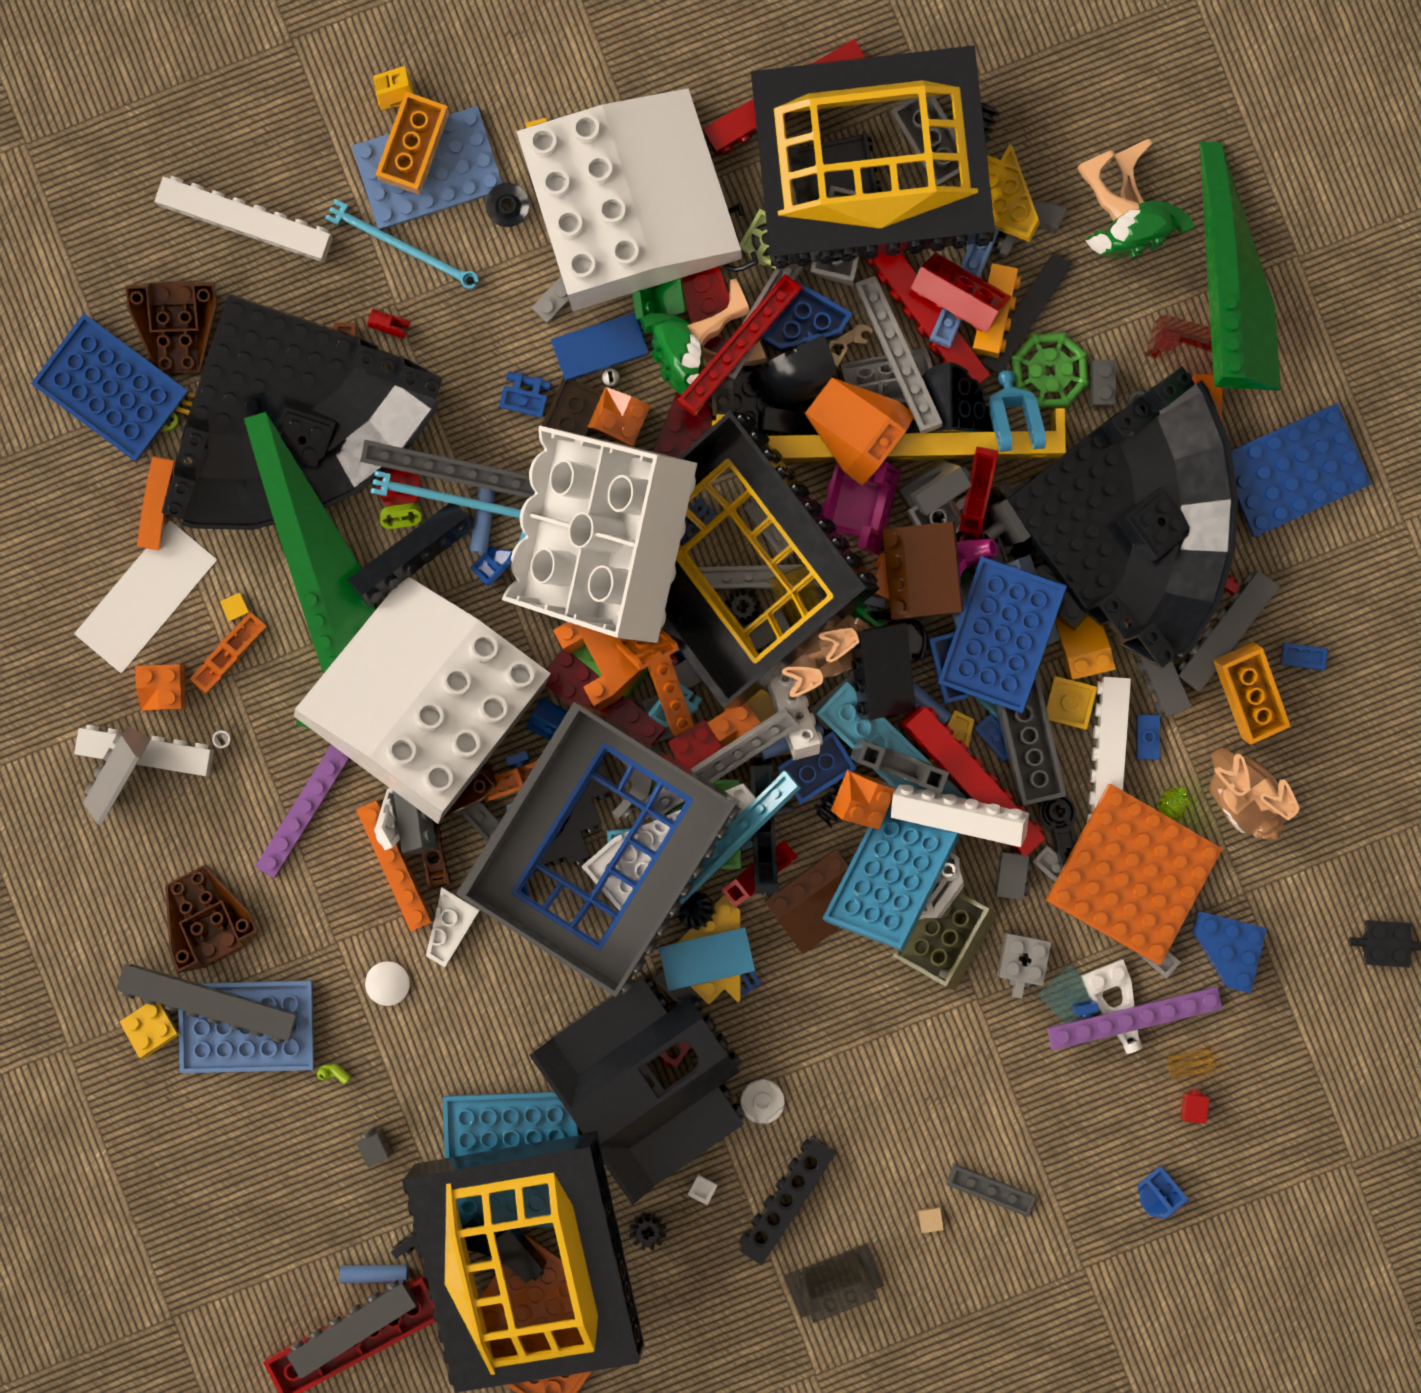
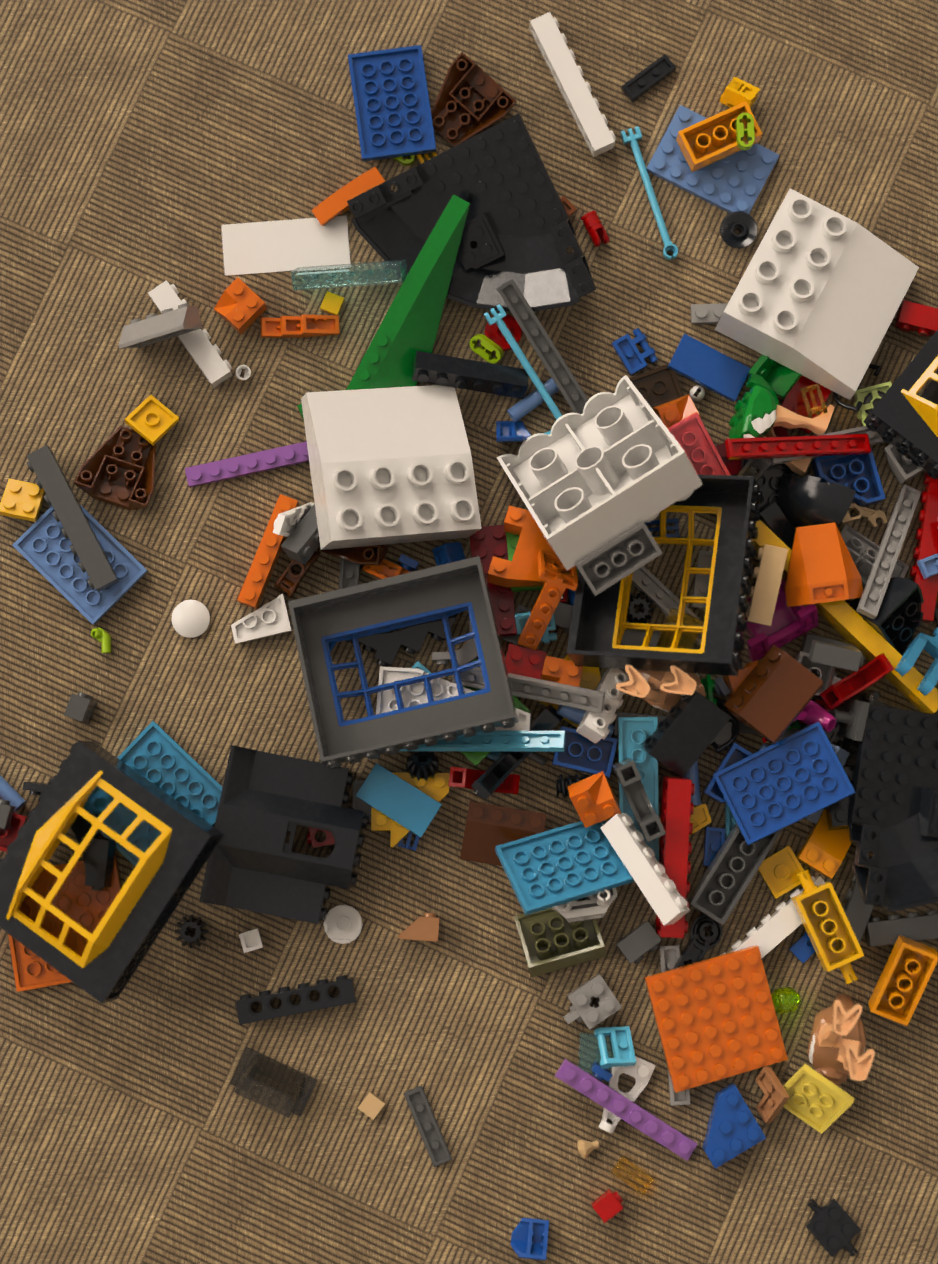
camera: 45 degrees right, 5 degrees down
none -> yellow plate [125,395,179,445]
none -> clear light blue brick [291,260,408,290]
none -> medium nougat slope [399,913,440,942]
none -> light grey slope [575,522,663,596]
none -> tan rock [577,1139,599,1159]
none -> medium azure plate [594,1026,636,1069]
none -> black tile [621,54,676,103]
none -> coral tile [667,412,731,476]
none -> lime beam [735,112,755,150]
none -> tan brick [745,544,788,626]
none -> medium nougat plate [755,1066,790,1123]
none -> light yellow plate [783,1064,855,1134]
none -> yellow brick [791,869,864,984]
none -> clear yellow tile [800,384,828,418]

